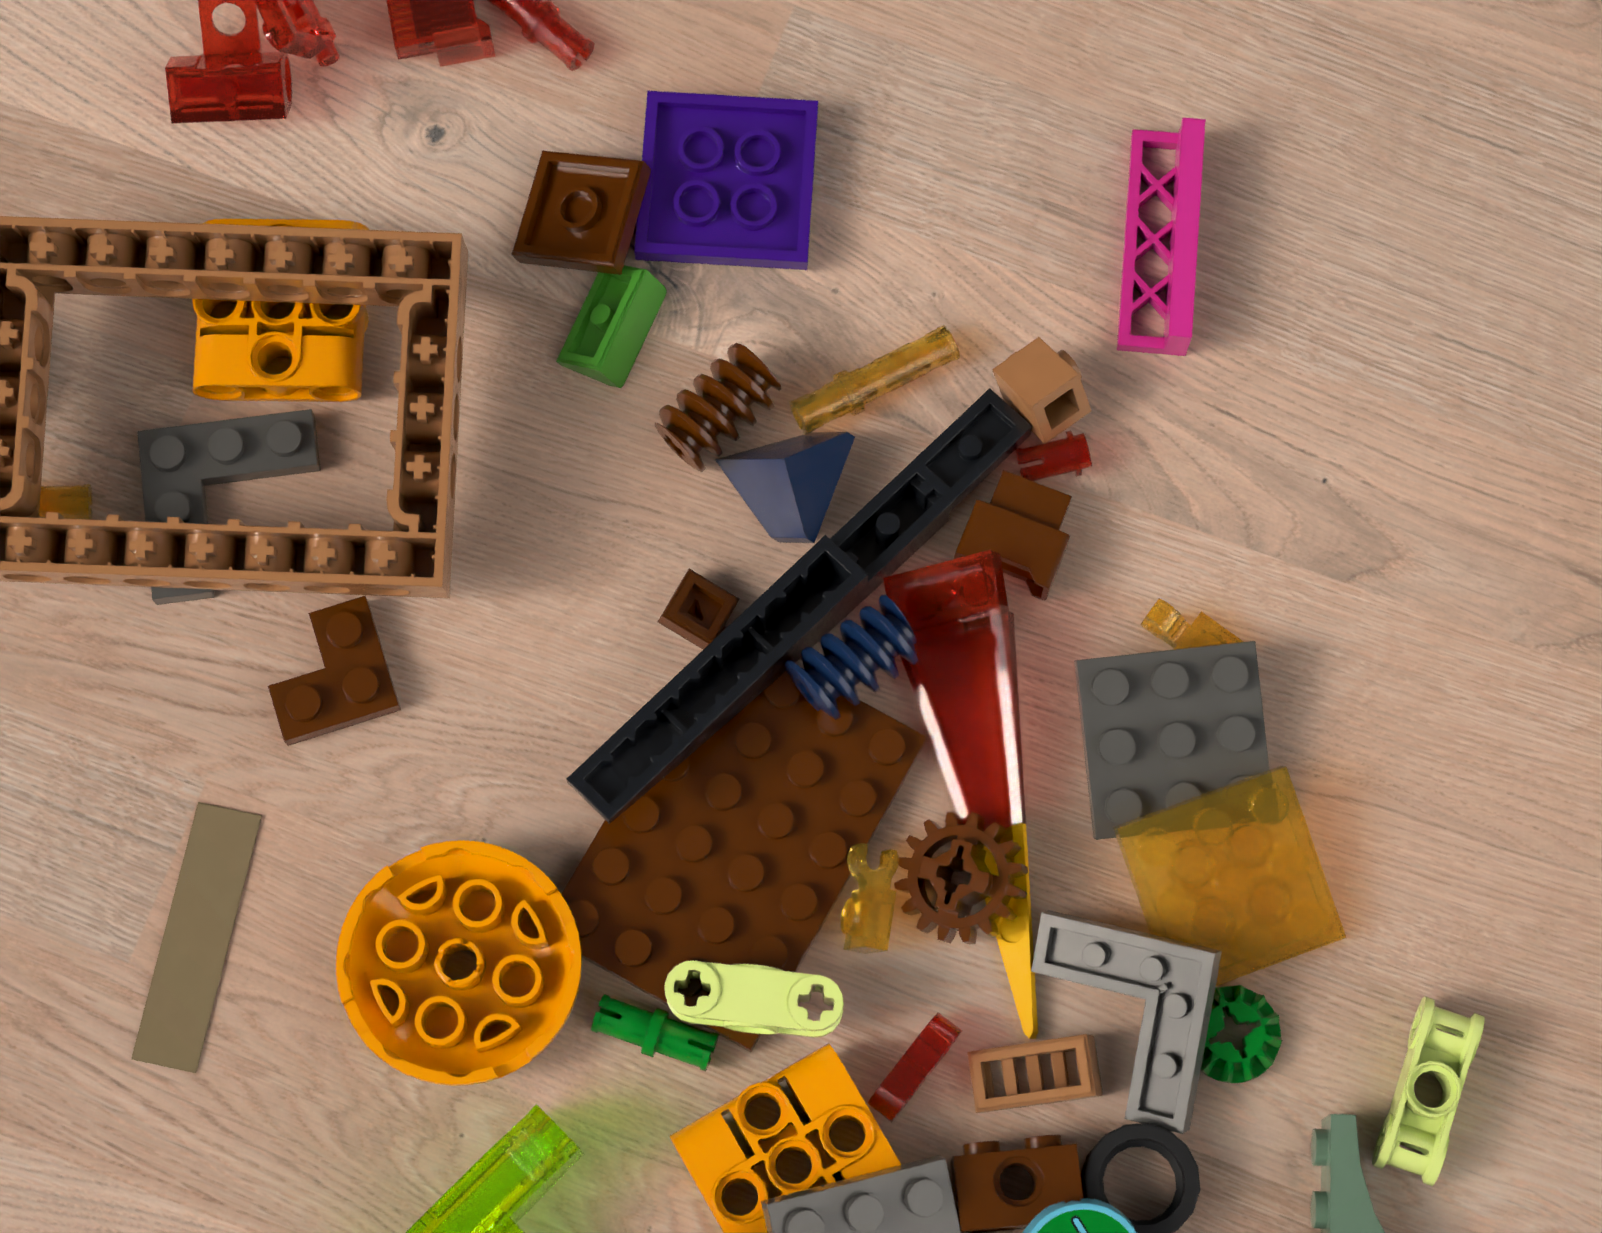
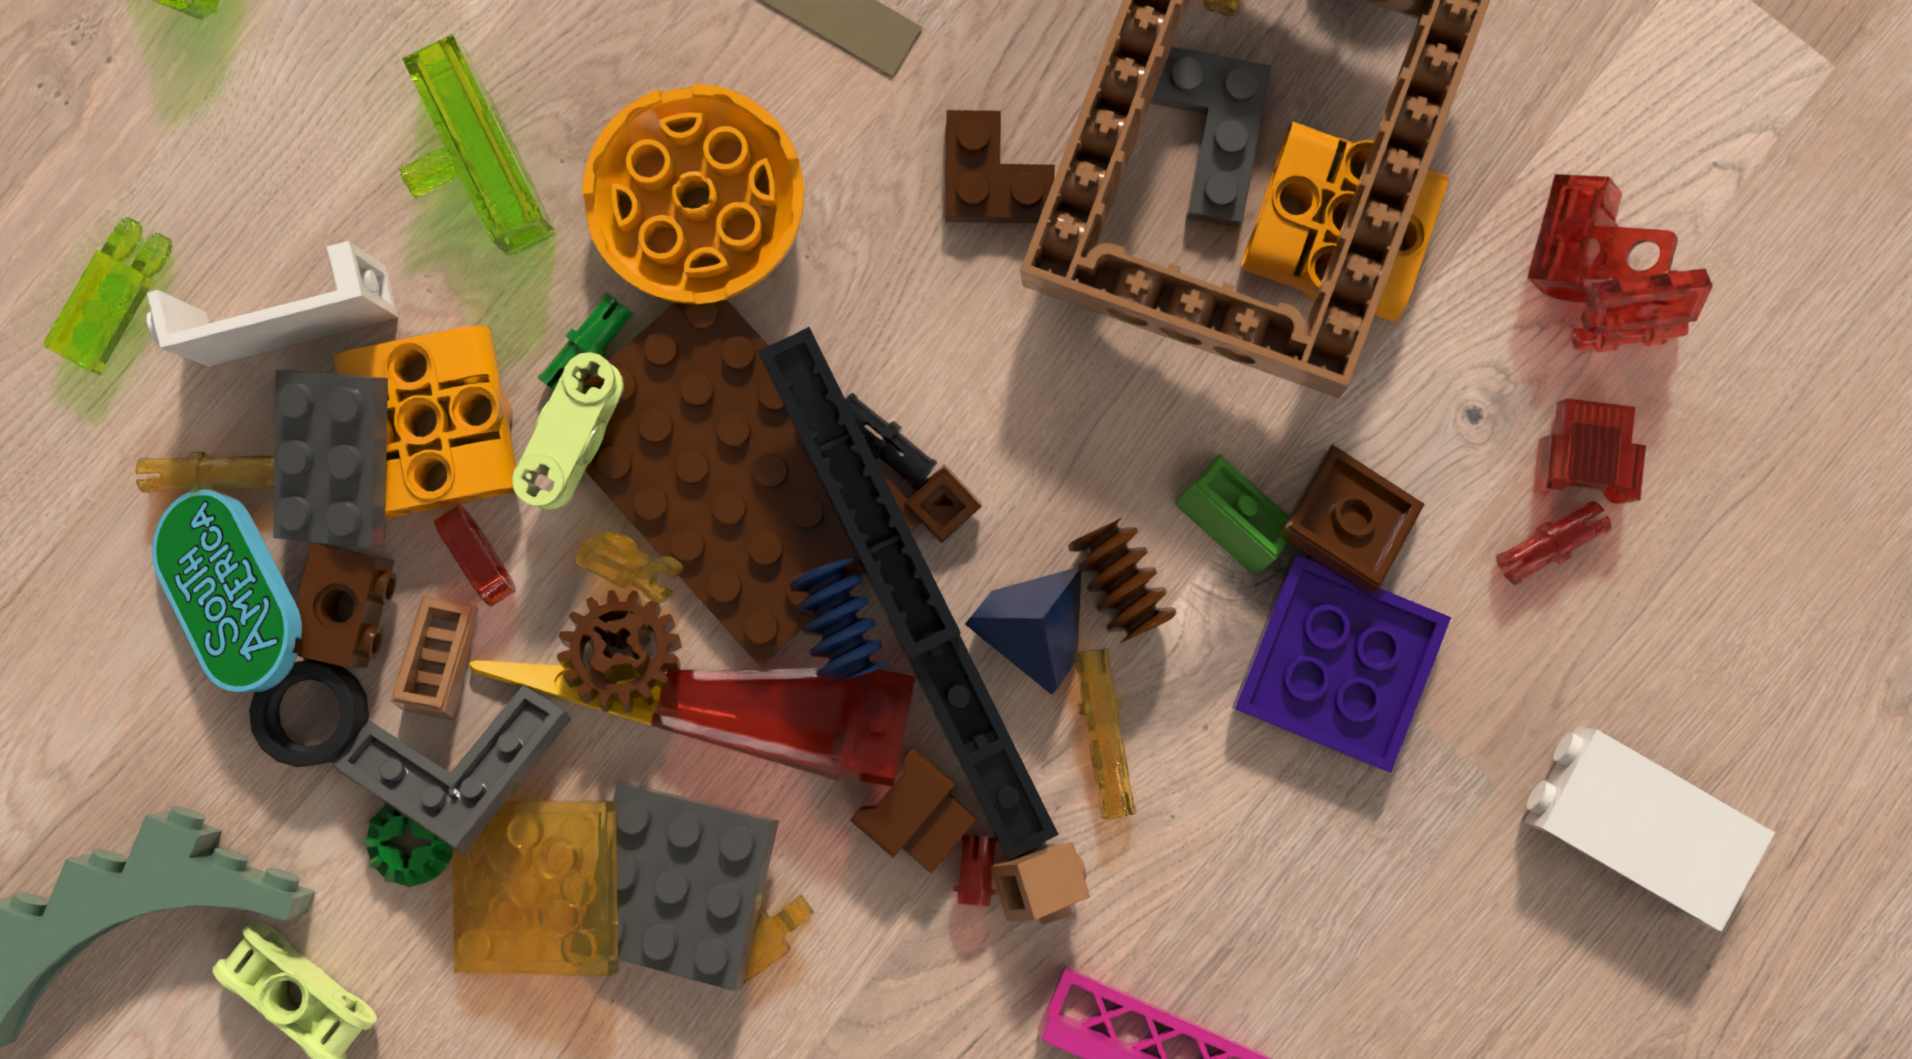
camera: 105 degrees right, 10 degrees up
none -> black pin [845,392,937,489]

